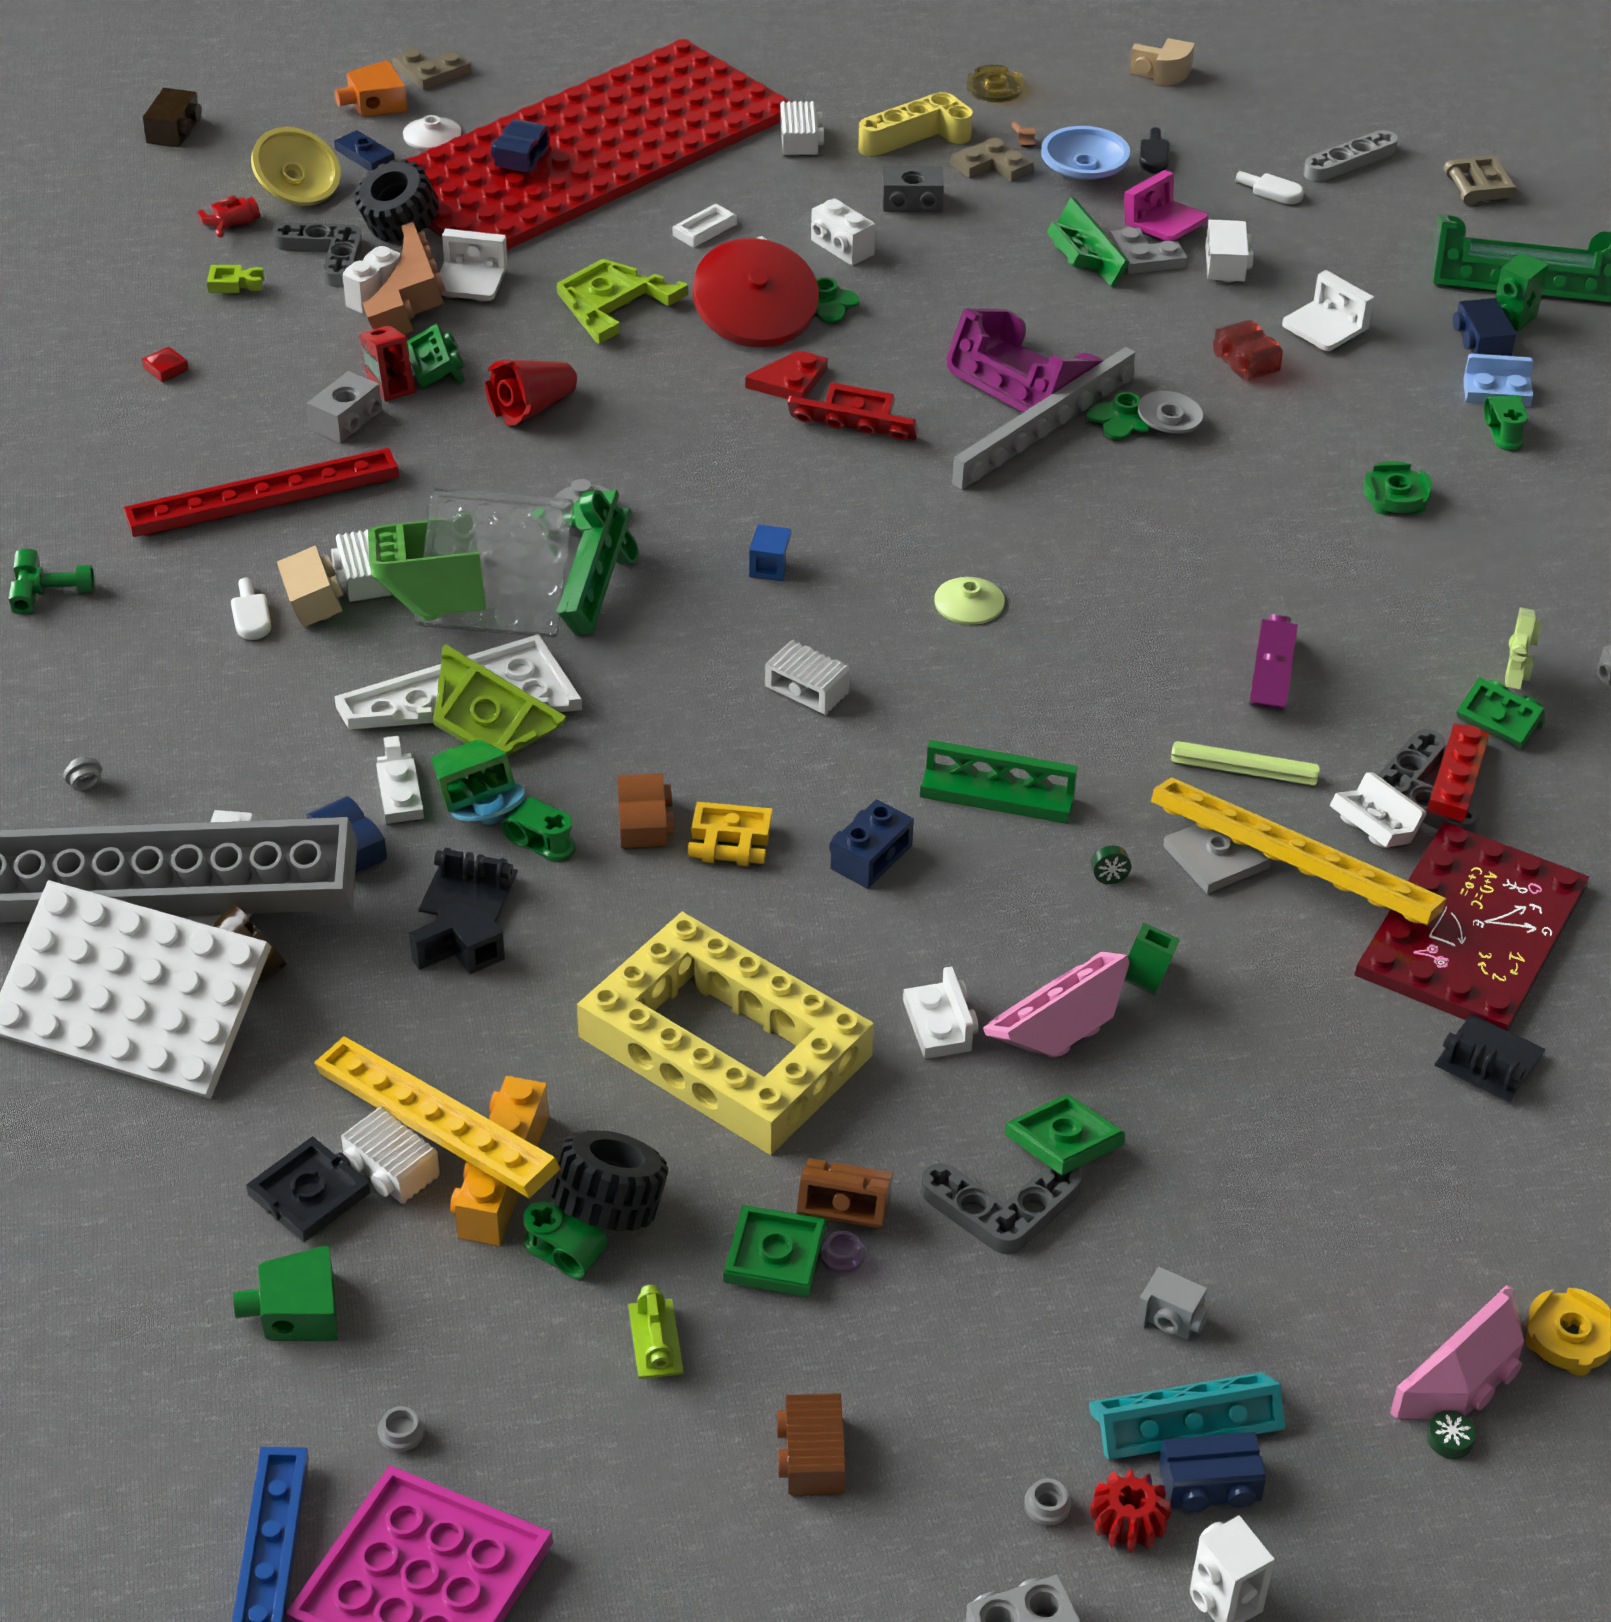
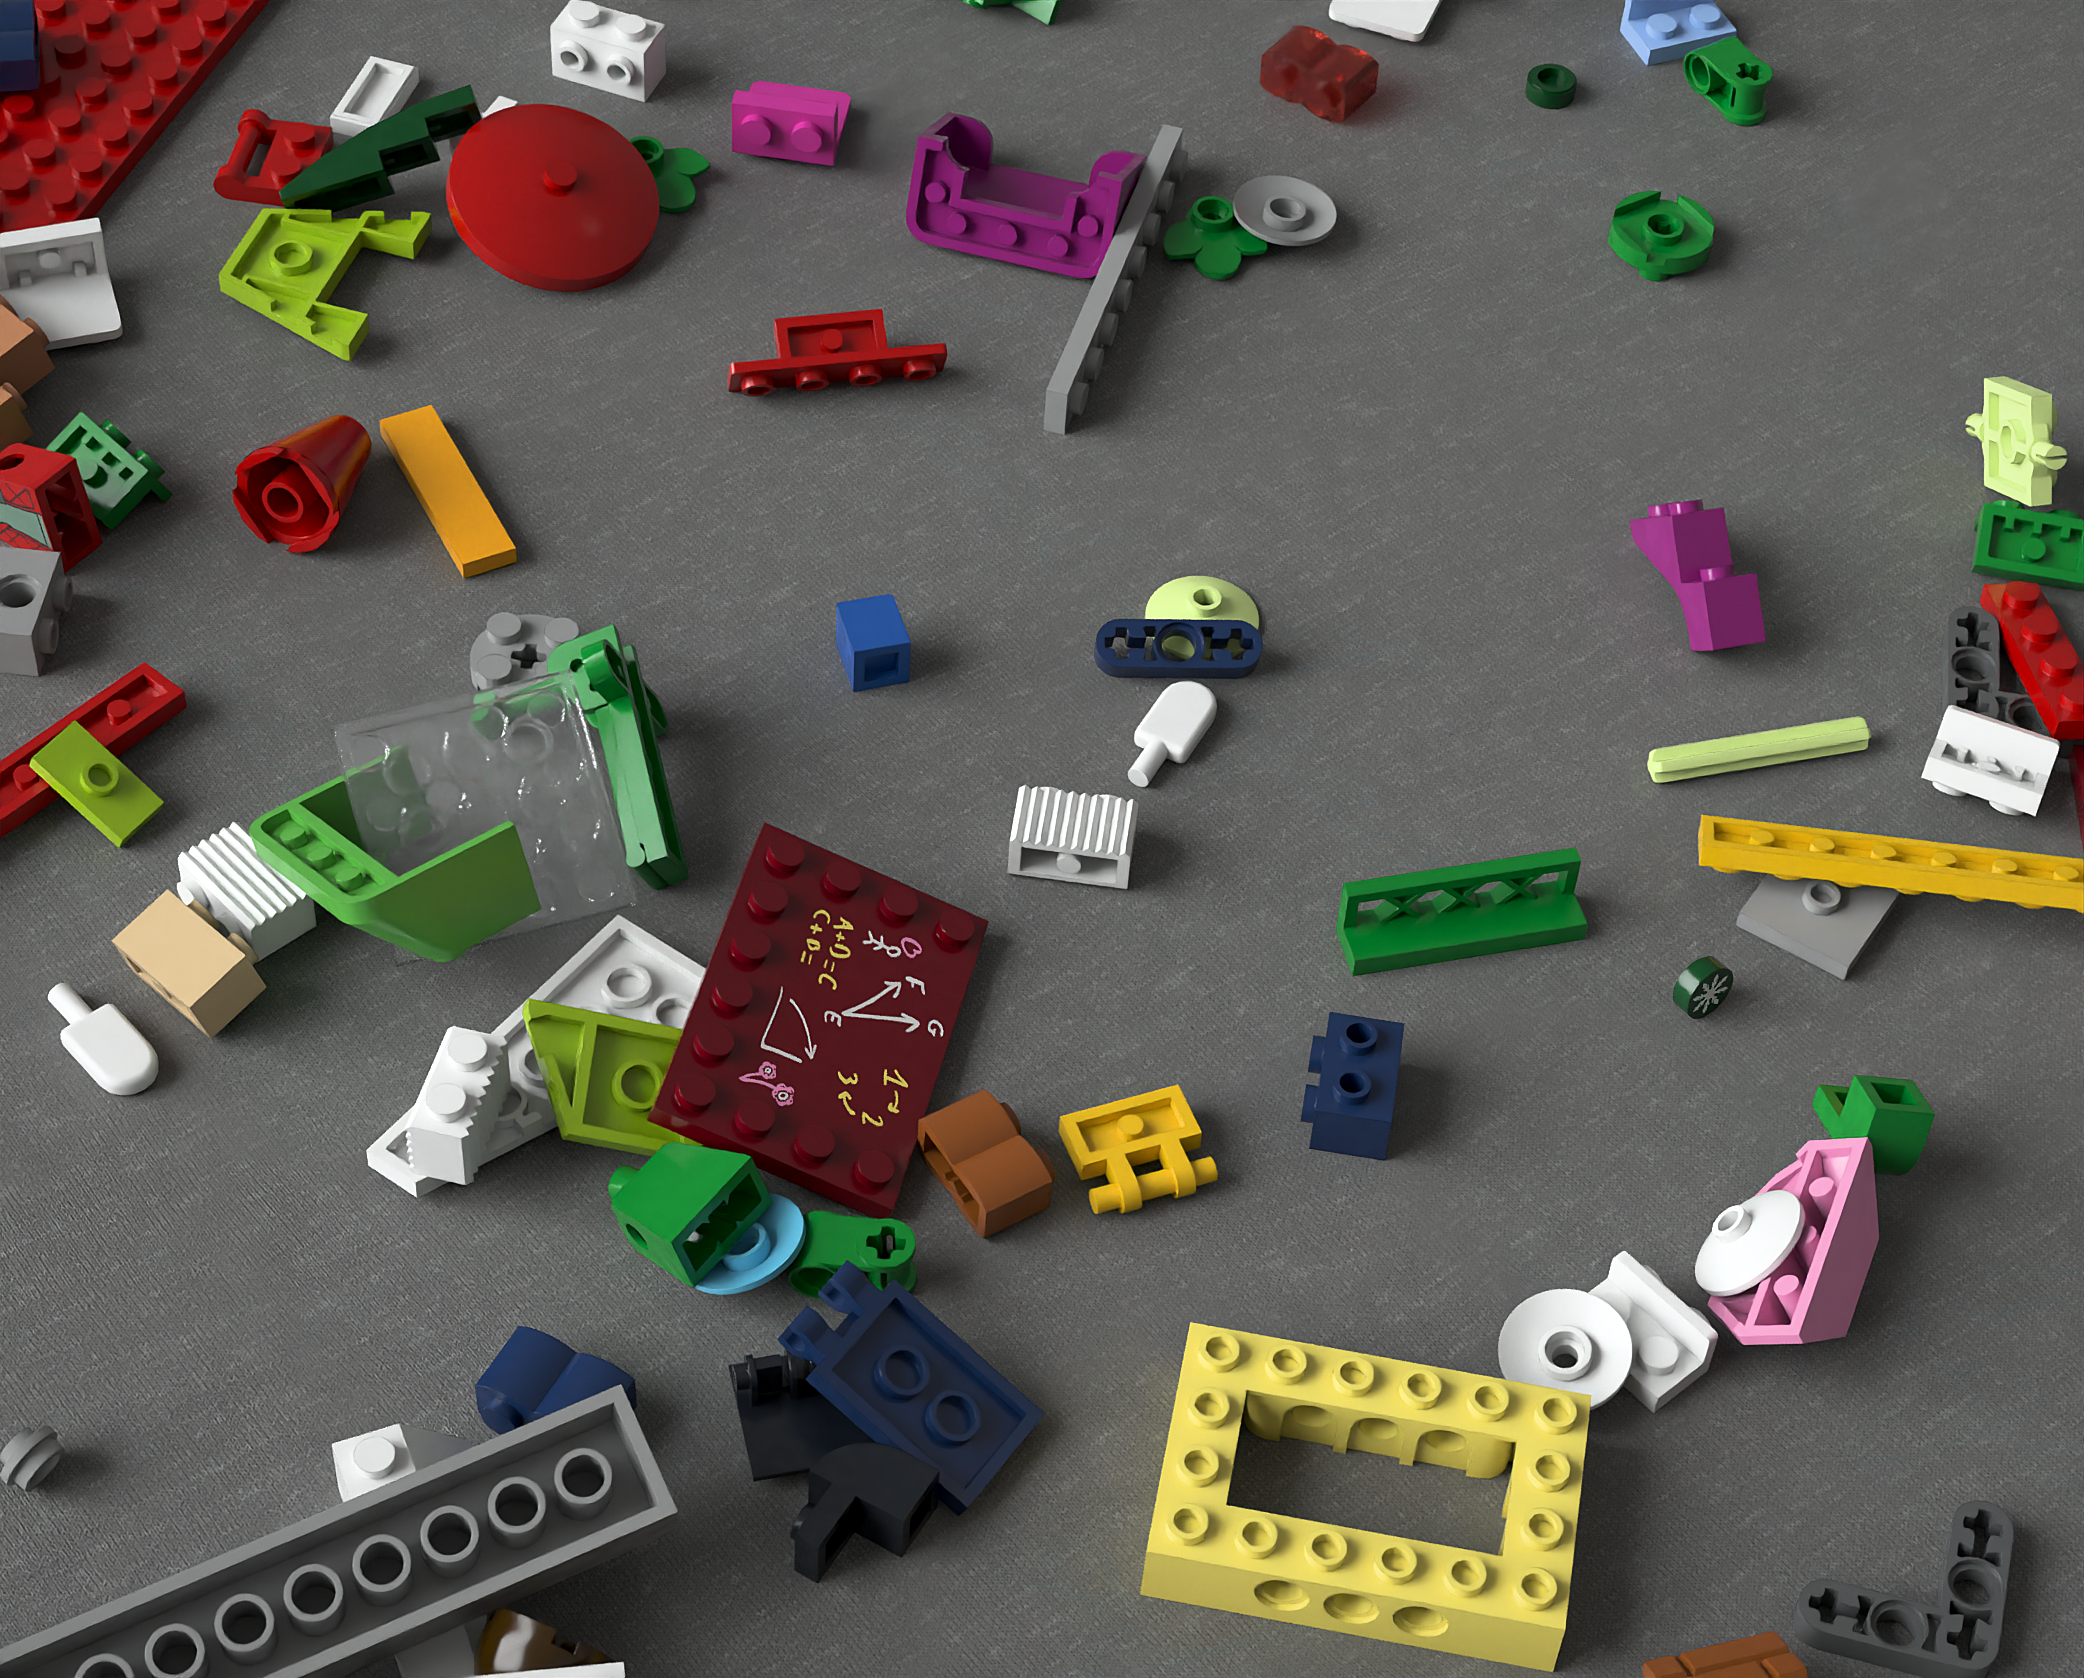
camera: 30 degrees left, 5 degrees up
white hinge [376,736,424,824] -> none
red wing [745,350,828,399] -> none
green plate [1005,1093,1125,1175] -> none
none -> lime plate [29,720,164,848]
none -> red plate [213,109,334,207]
none -> dark green slope [279,84,483,213]
none -> light orange tile [379,405,517,578]
none -> white brick [405,1026,511,1185]
none -> dark red plate [647,822,989,1219]
none -> dark pink bracket [732,81,851,166]
none -> dark blue tile [778,1261,1045,1516]
none -> dark blue beam [1094,619,1263,679]
none -> white piece [1128,681,1217,787]
none -> white dish [1498,1289,1632,1410]
none -> dark green tile [1525,63,1577,109]
none -> white dish [1695,1190,1805,1297]

